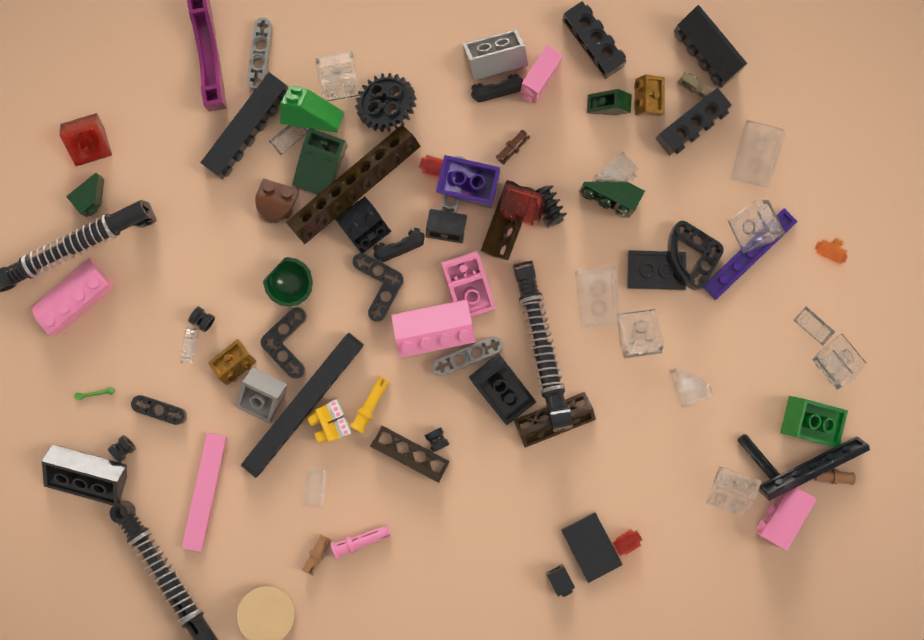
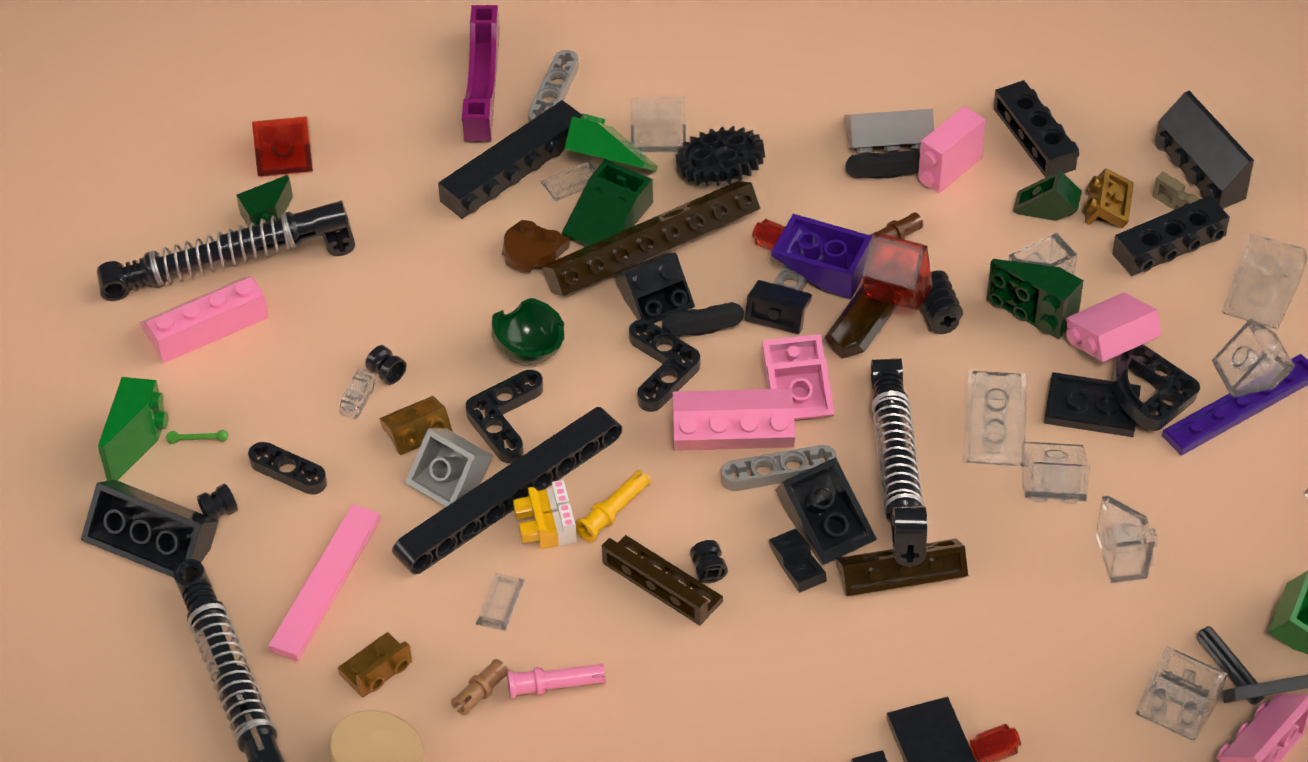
camera: 10 degrees right, 35 degrees down
none -> green slope [98,377,168,481]
none -> pearl gold bracket [338,632,412,698]
none -> black slope [769,528,827,593]
none -> bright pink brick [1066,292,1162,362]

